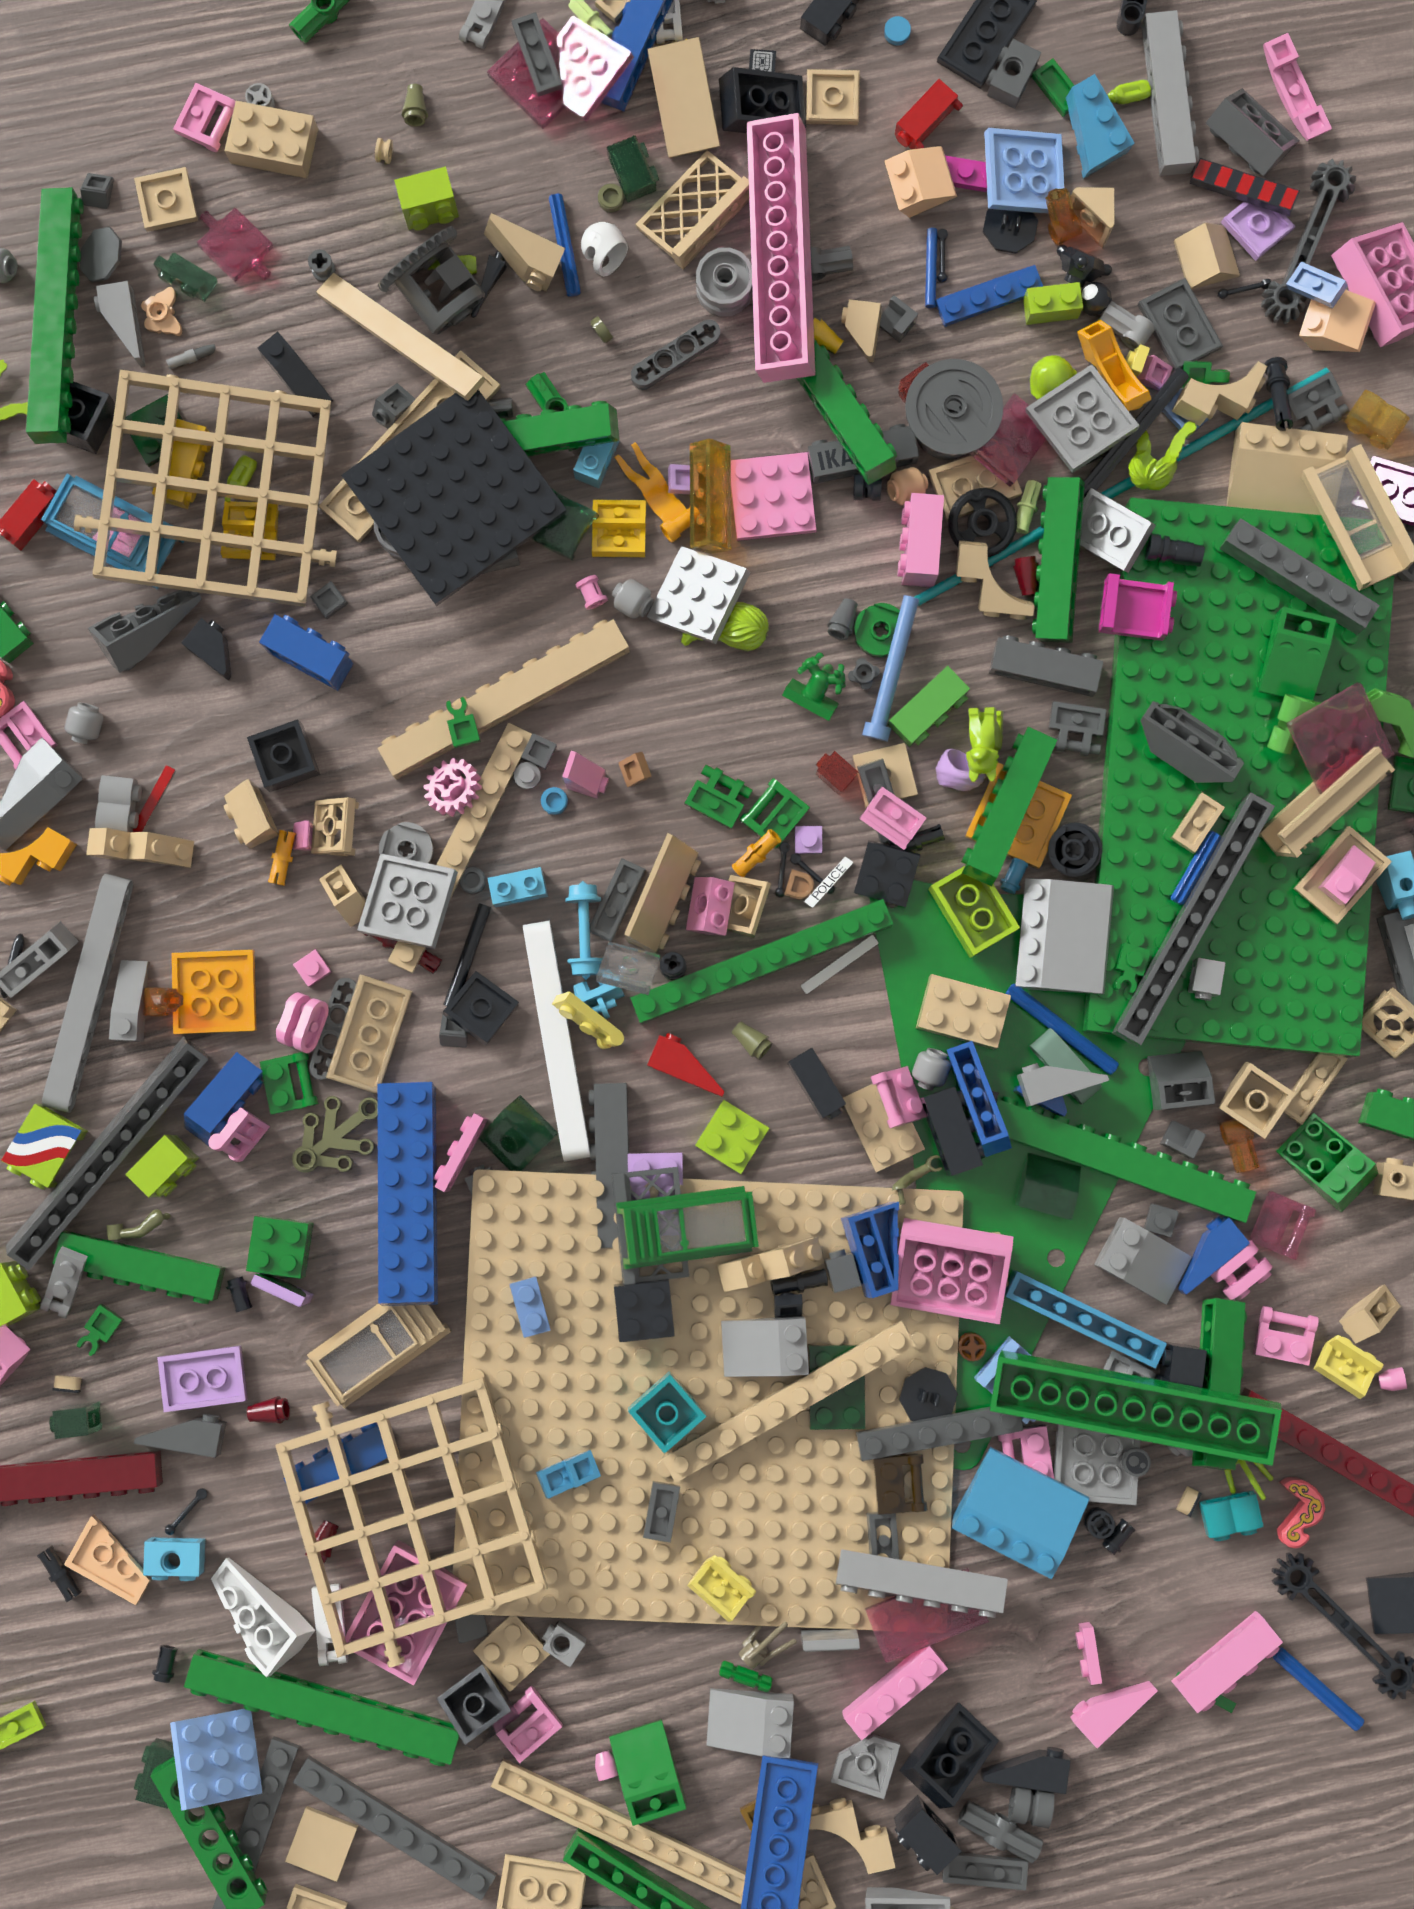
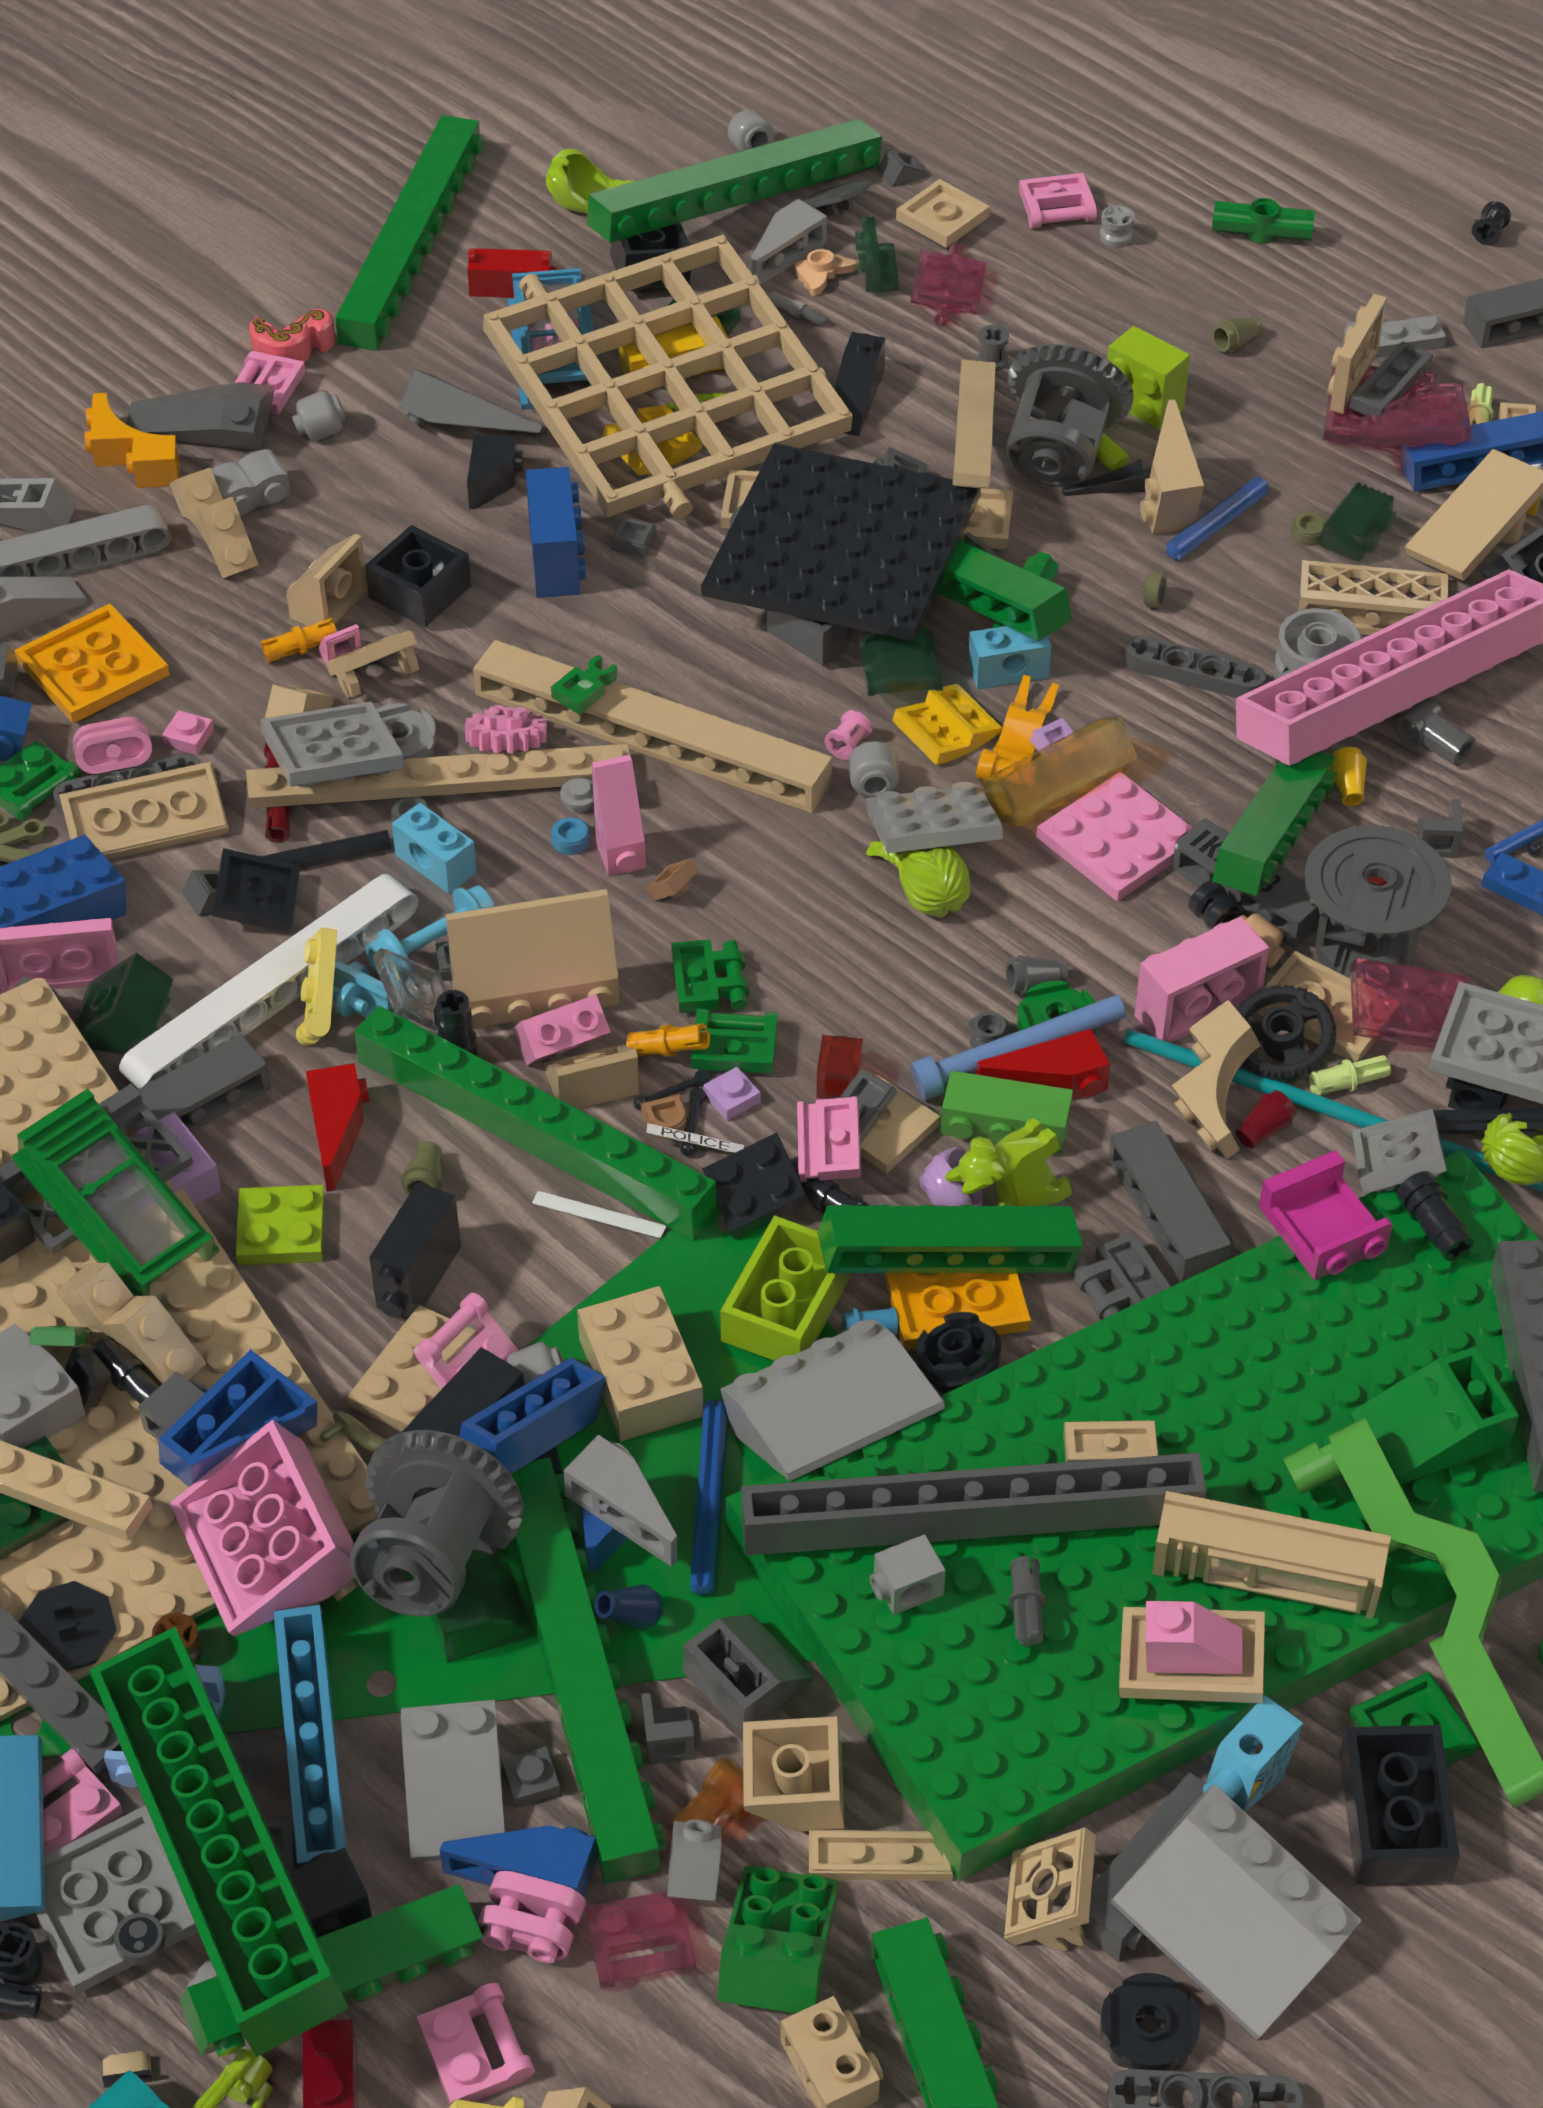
camera: 55 degrees right, 35 degrees down
red sticker [133,765,175,832] -> none
clear orange piece [143,988,183,1016] -> none
tan brick [225,101,318,178] -> none
tan bush [375,138,393,164] -> none
white helmet [581,222,628,277] -> none
green piece [782,652,846,721] -> none
tan slope [841,299,882,362] -> none
sand green beam [1029,1028,1102,1105] -> none
green brick [1032,477,1085,643] -> none
dark grey wedge [1141,701,1244,783] -> none
clear pink plate [1286,682,1394,794] -> none
none -> green tile [30,1326,92,1346]
none -> dark grey piece [350,1430,524,1617]
none -> dark blue cone [594,1584,663,1630]
none -> light grey brick [667,1819,722,1901]
none -> red slope [976,1029,1110,1100]
none -> dark grey axle [1008,1556,1046,1647]
none -> tan plate [1327,294,1387,414]

